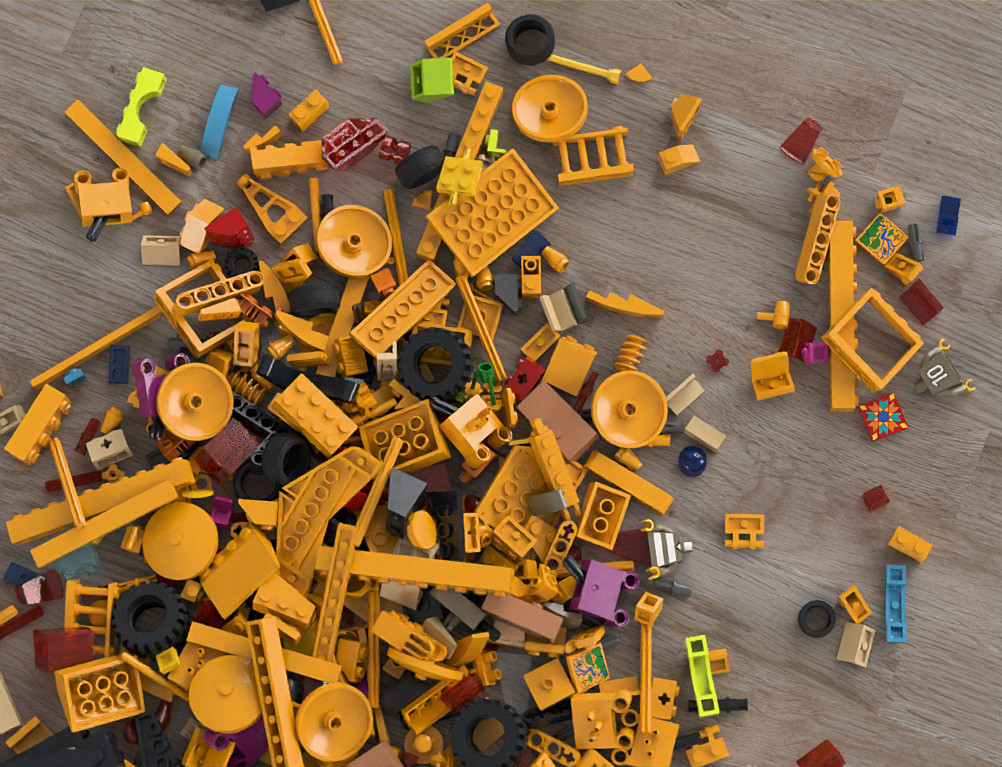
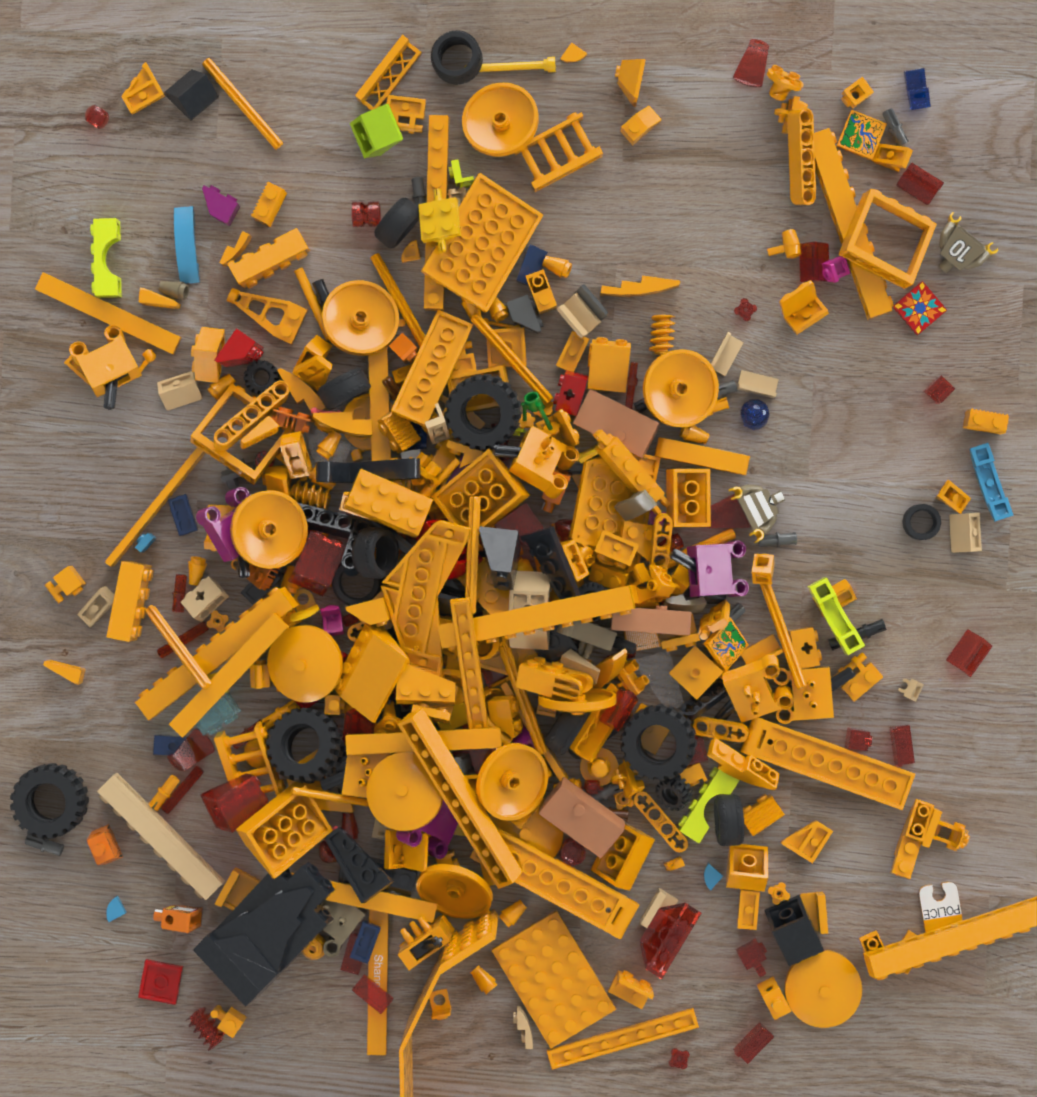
camera: 25 degrees left, 10 degrees up
yellow plate [156,647,181,674] -> none
light orange tile [287,351,330,368] -> none
clear red wedge [321,118,389,171] -> none
light orange tile [407,510,437,550] -> none
light orange plate [724,514,764,550] -> none

